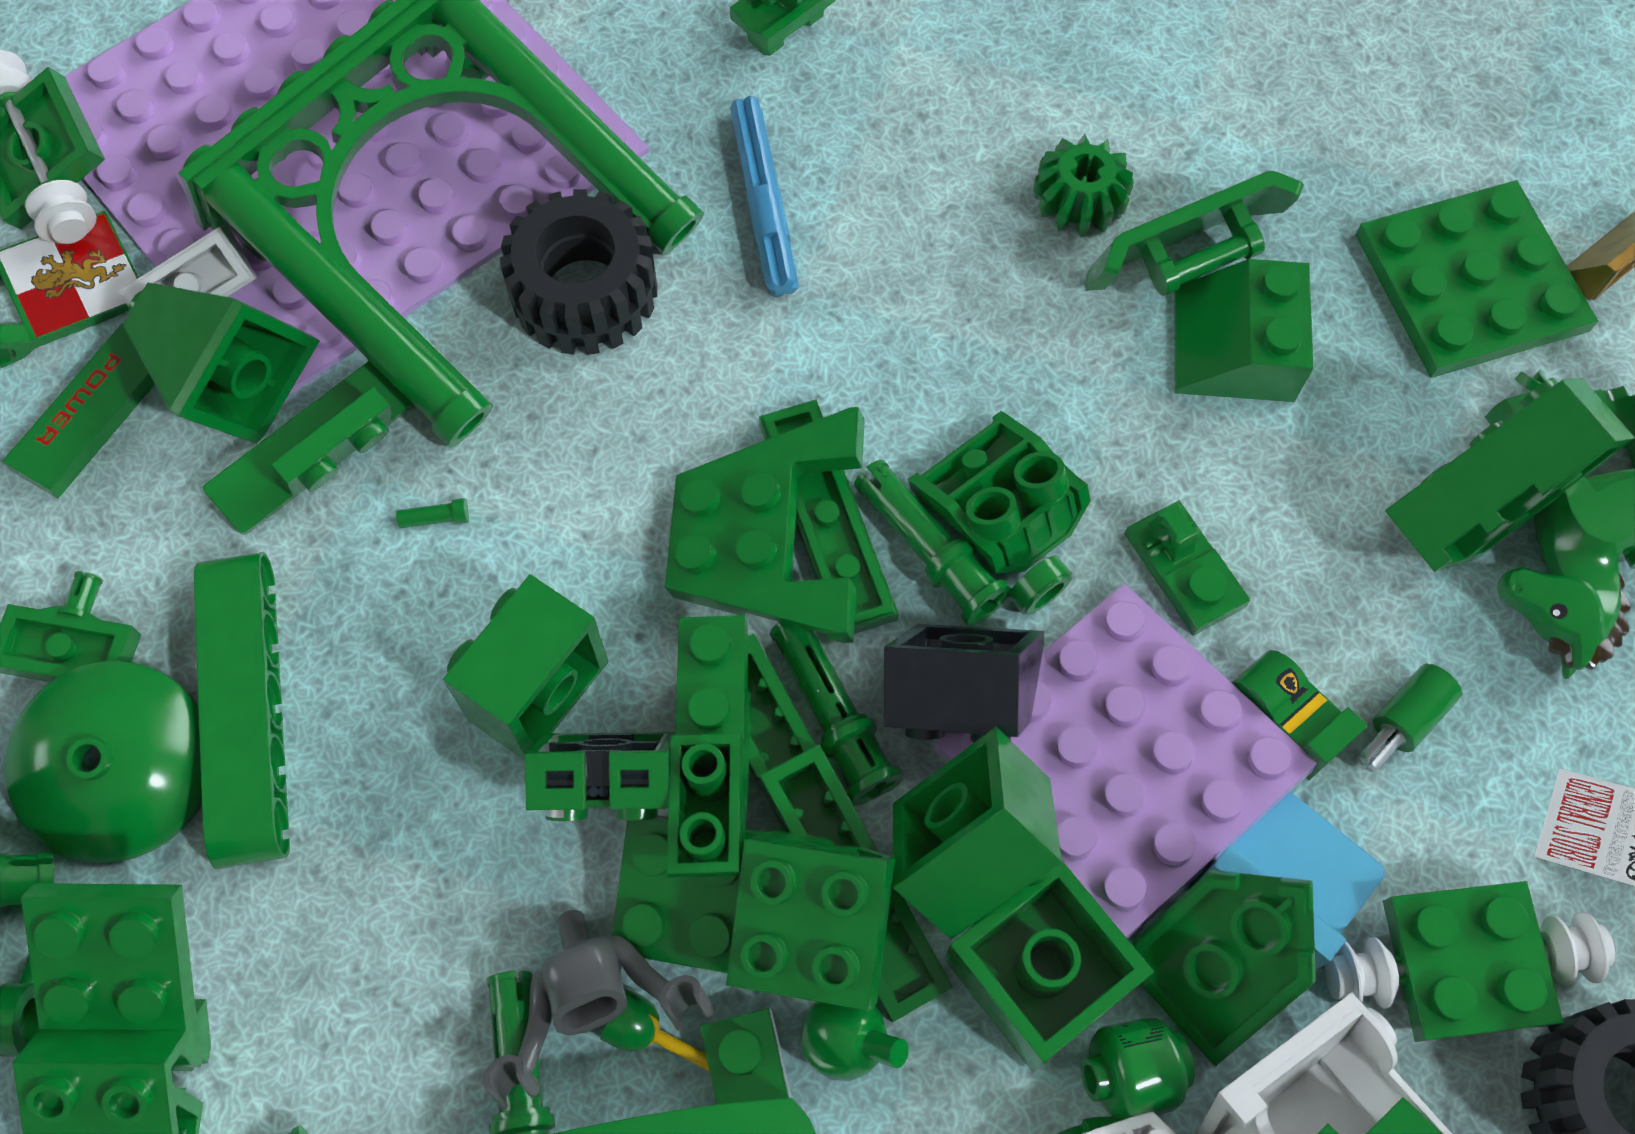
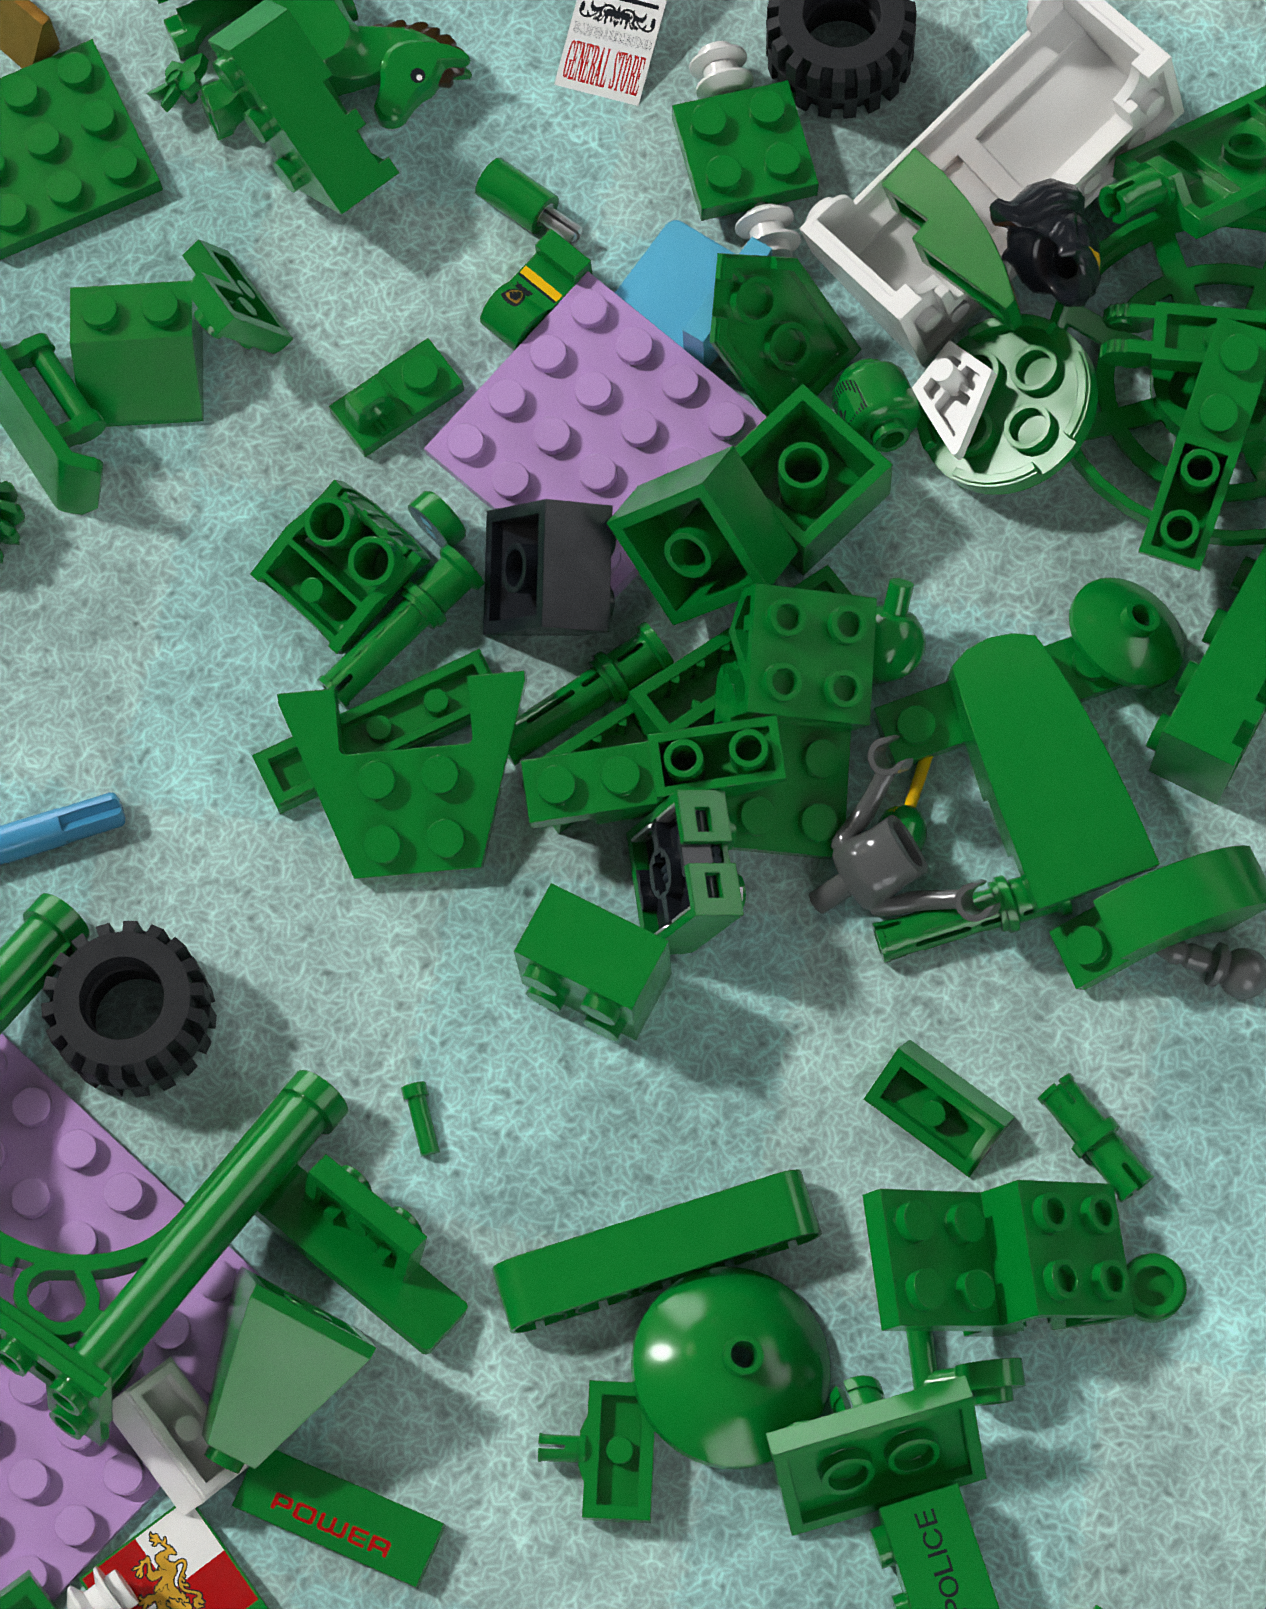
camera: 90 degrees left, 5 degrees up
none -> green plate [182,239,293,354]
none -> green slope [863,1040,1015,1177]

